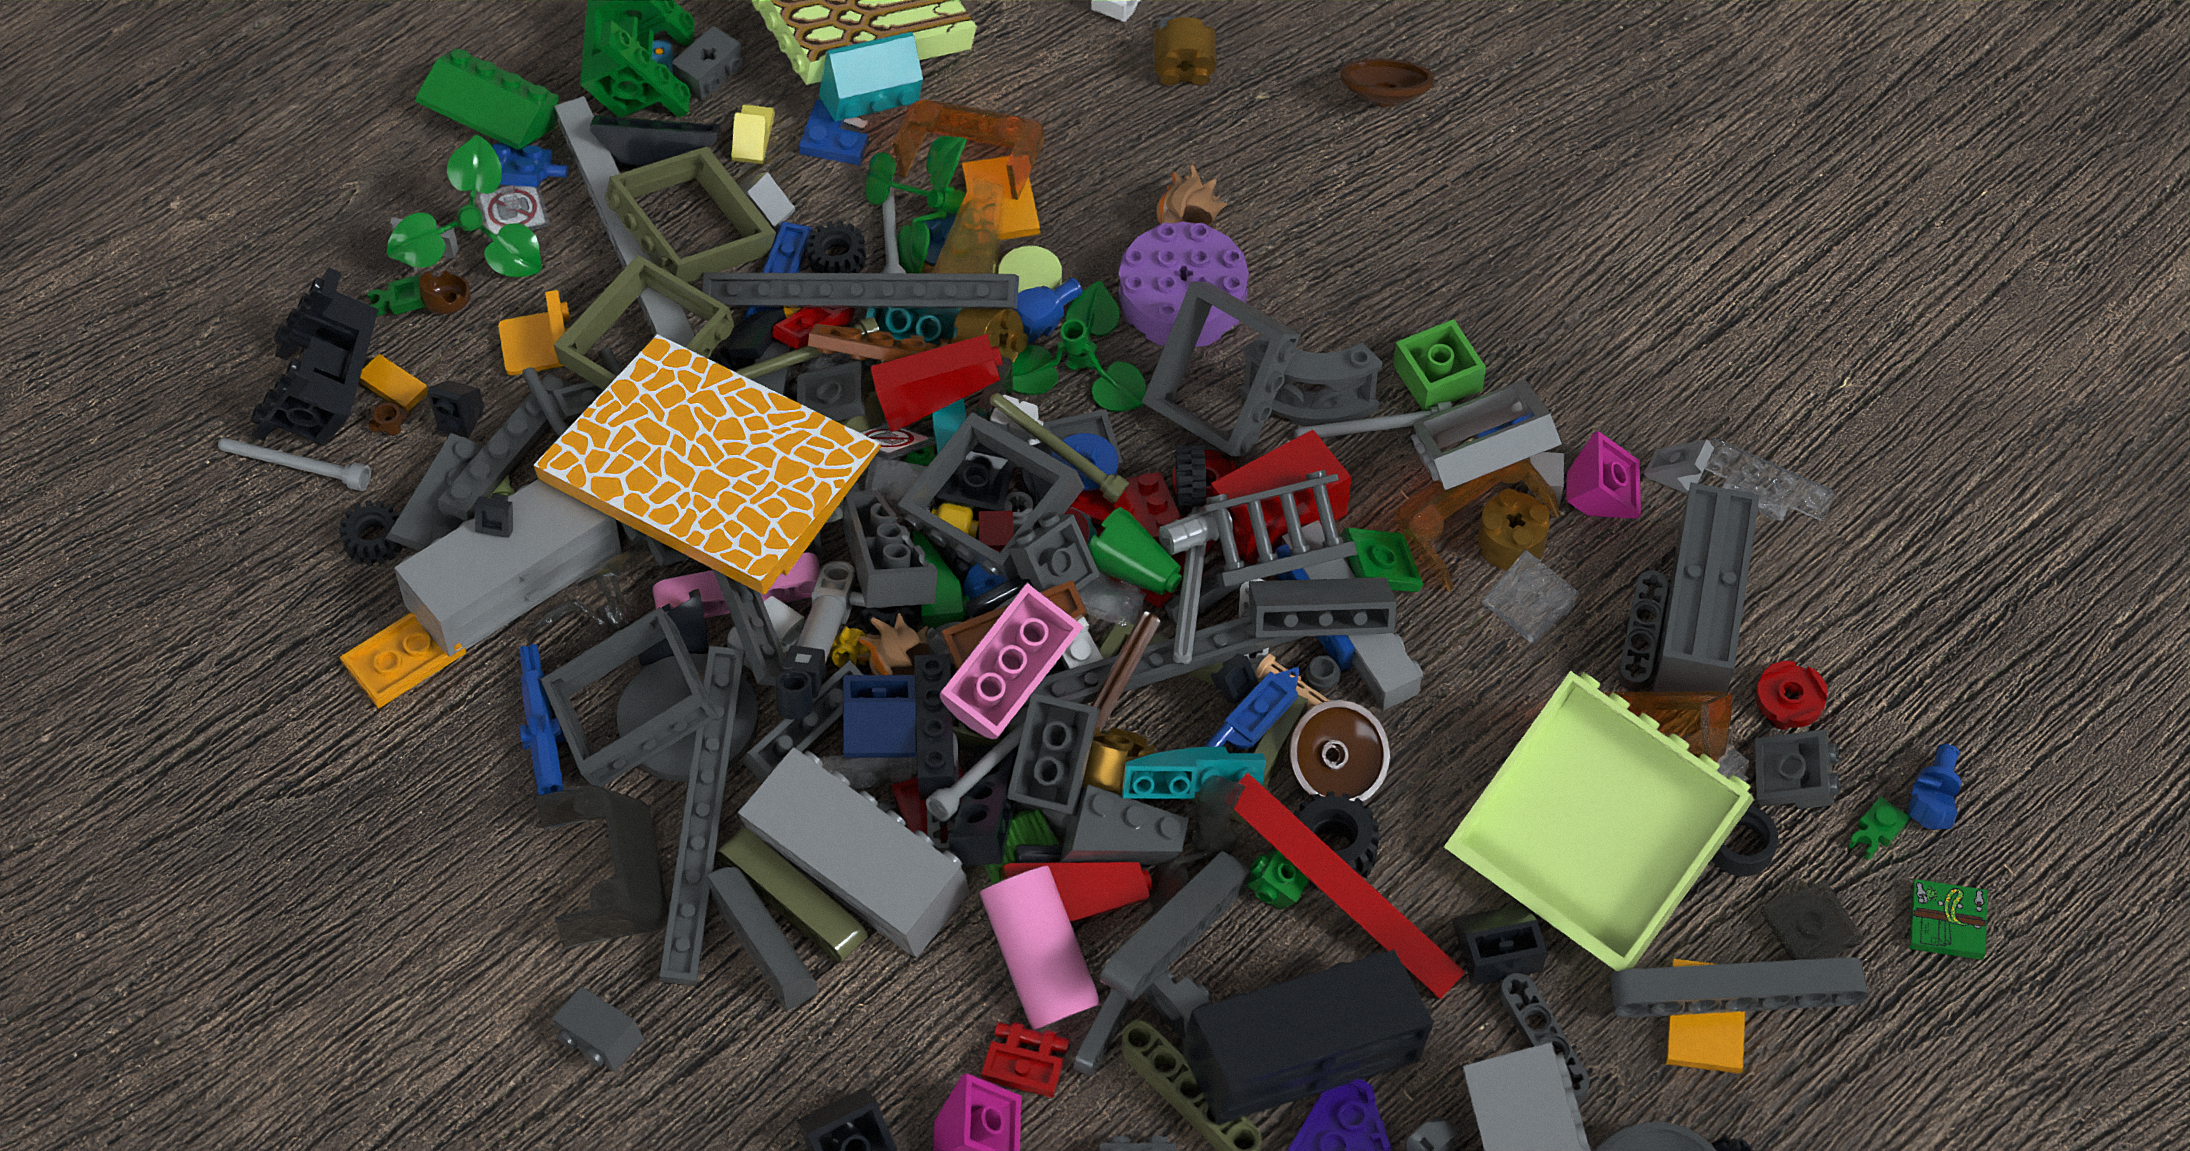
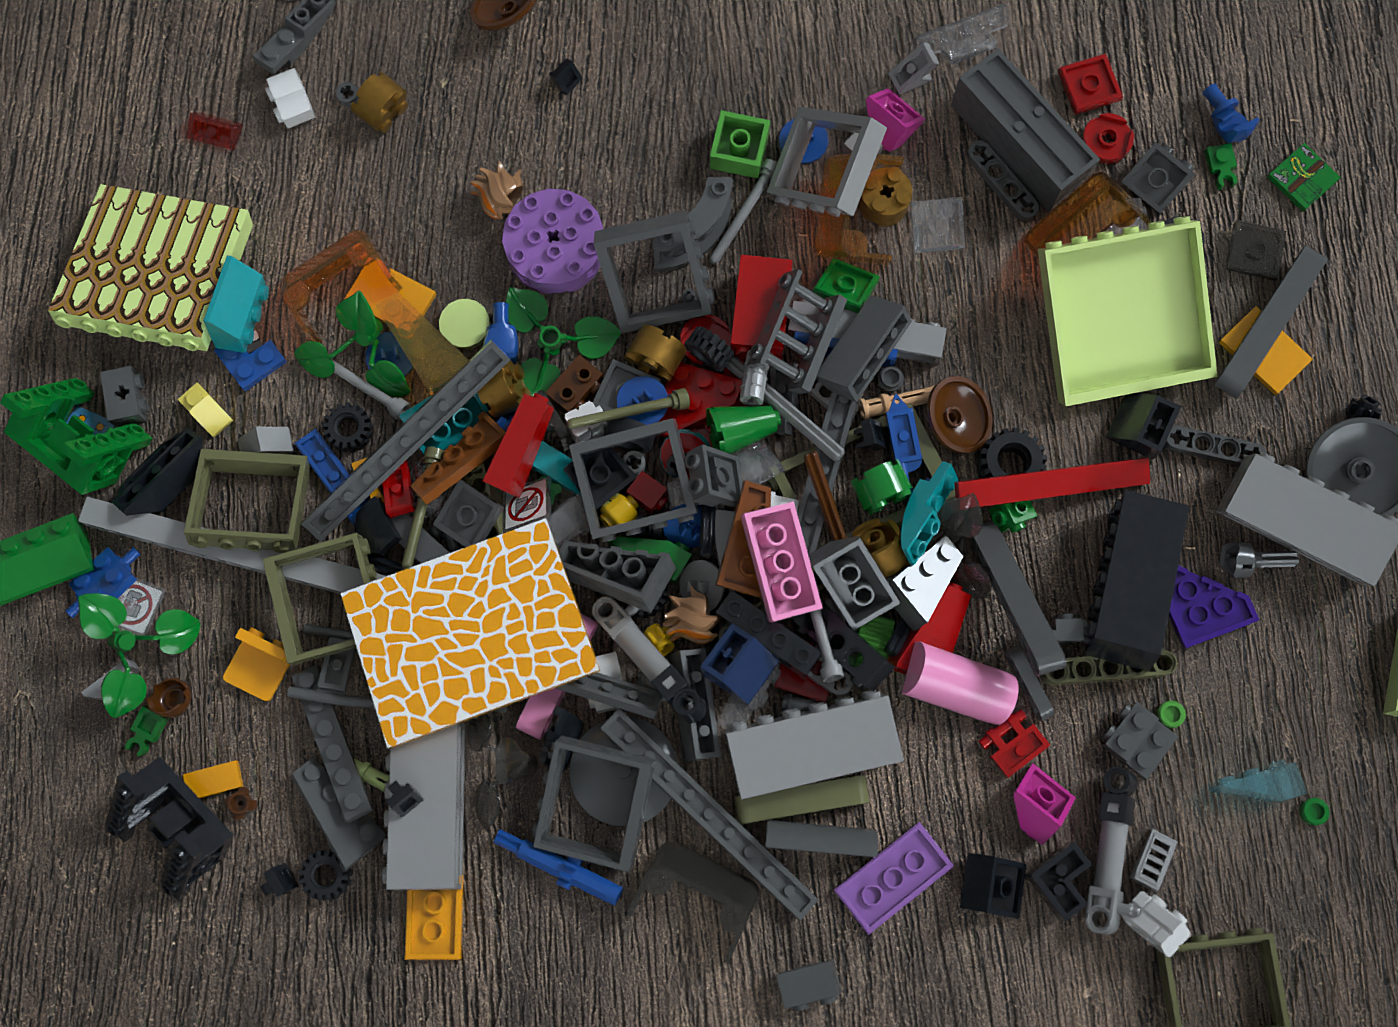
camera: 50 degrees left, 20 degrees up
light grey piece [218,438,371,491] -> none
black slope [427,380,485,439] -> none
none -> black tile [260,863,299,897]
none -> reddish brown brick [545,355,604,414]
none -> black tile [549,58,583,95]
none -> pearl gold brick [624,325,686,383]
none -> medium lavender tile [834,822,954,935]
none -> green brick [850,459,913,516]
none -> red plate [1057,53,1123,115]

